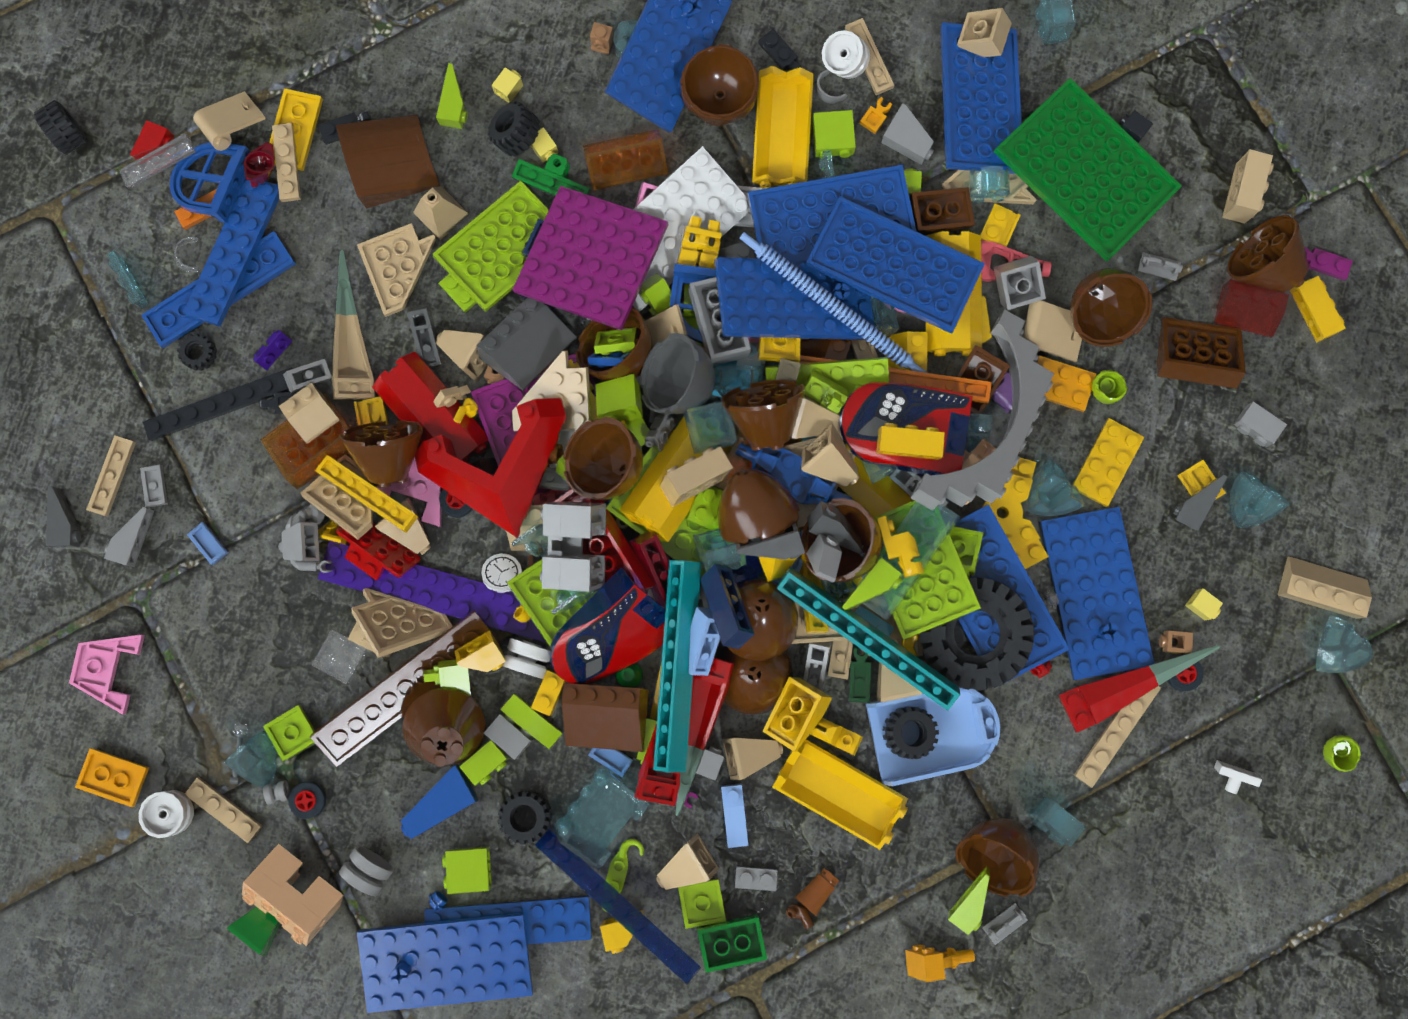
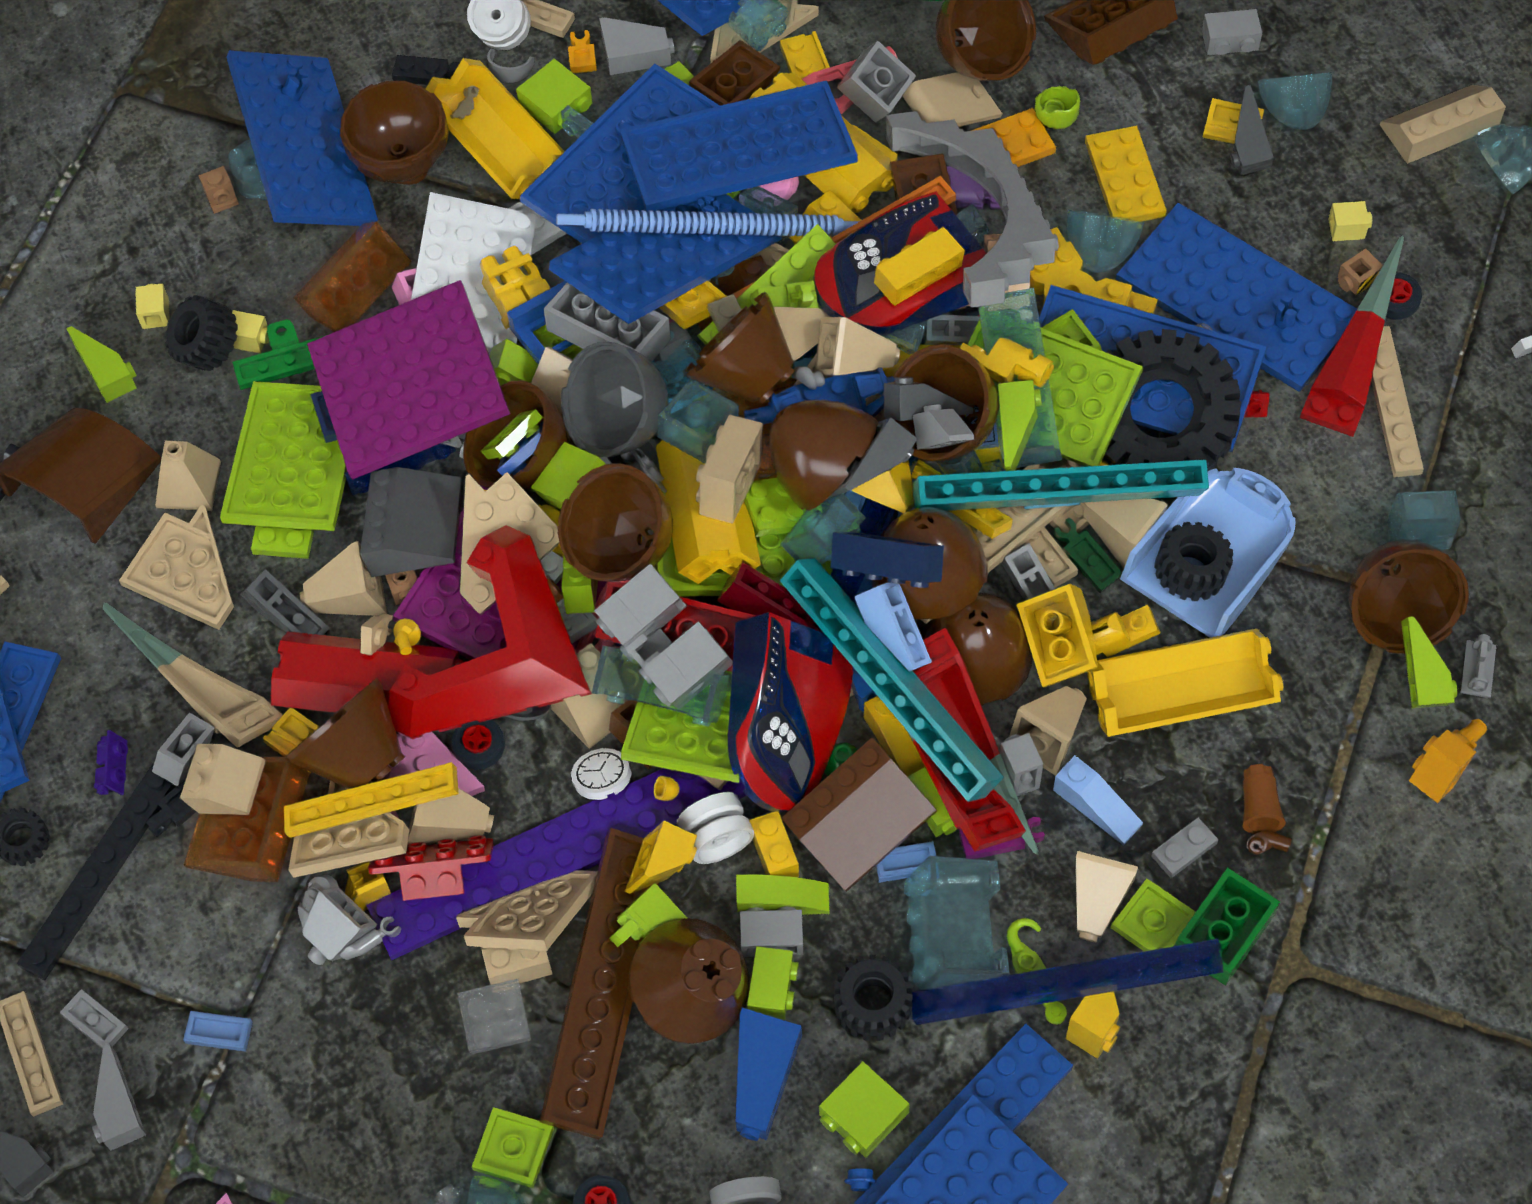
camera: 45 degrees left, 20 degrees down
none -> dark tan piece [450,86,479,120]
none -> light grey arm [793,366,825,390]

